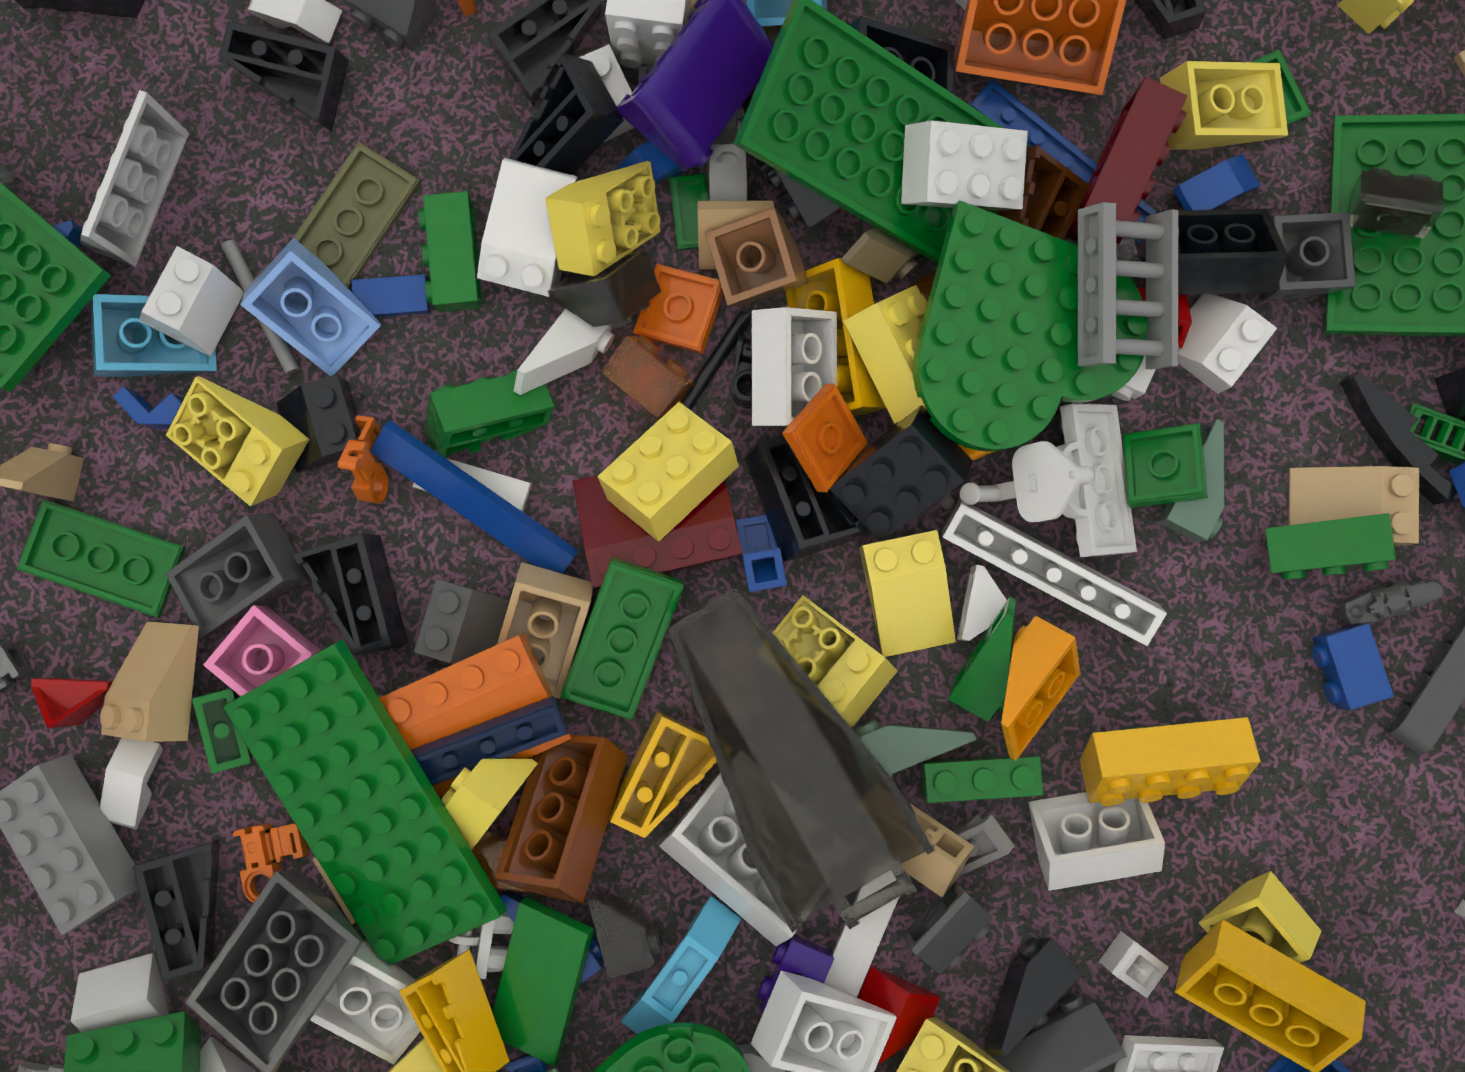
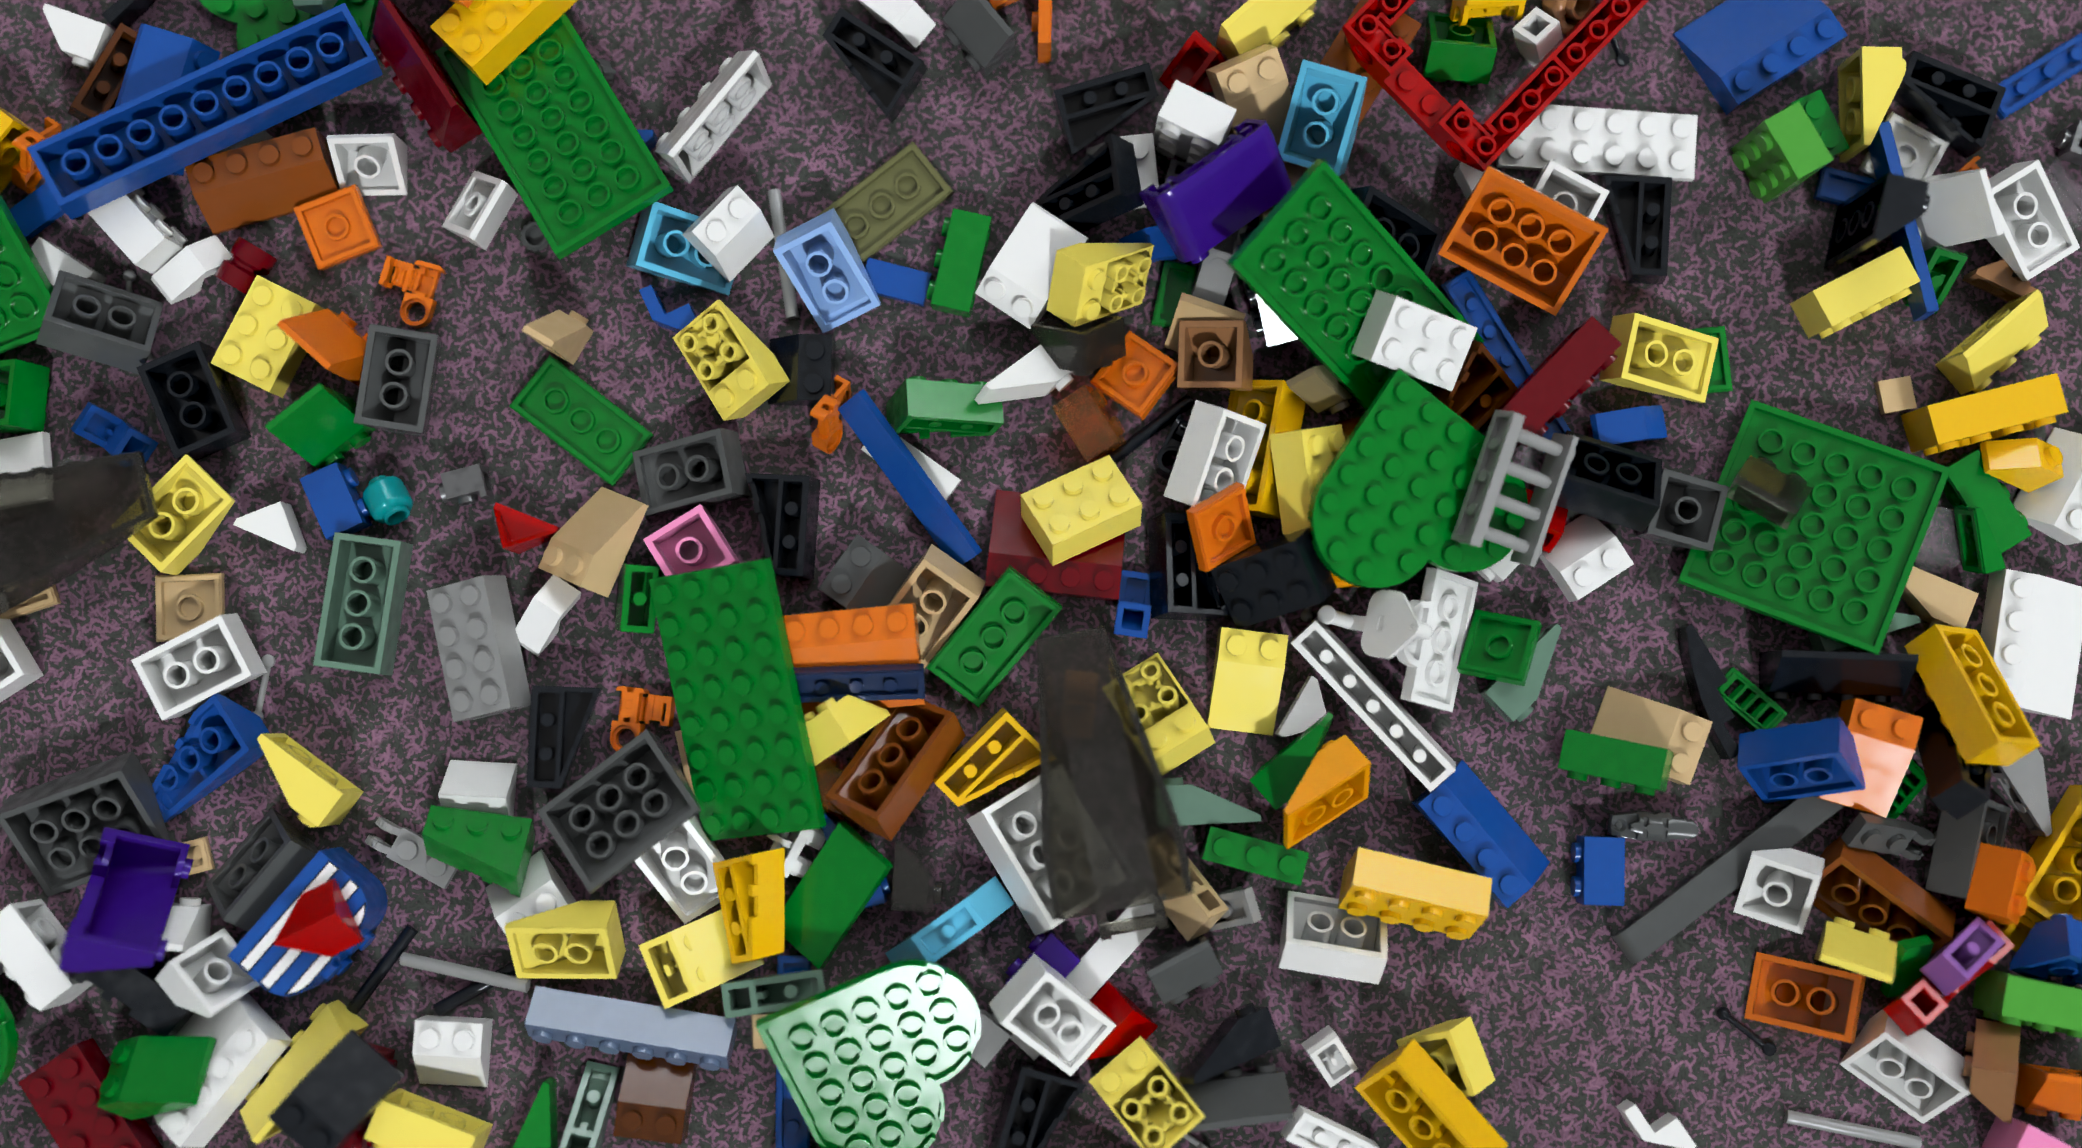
camera: 20 degrees right, 0 degrees up
none -> blue slope [1412,760,1550,908]

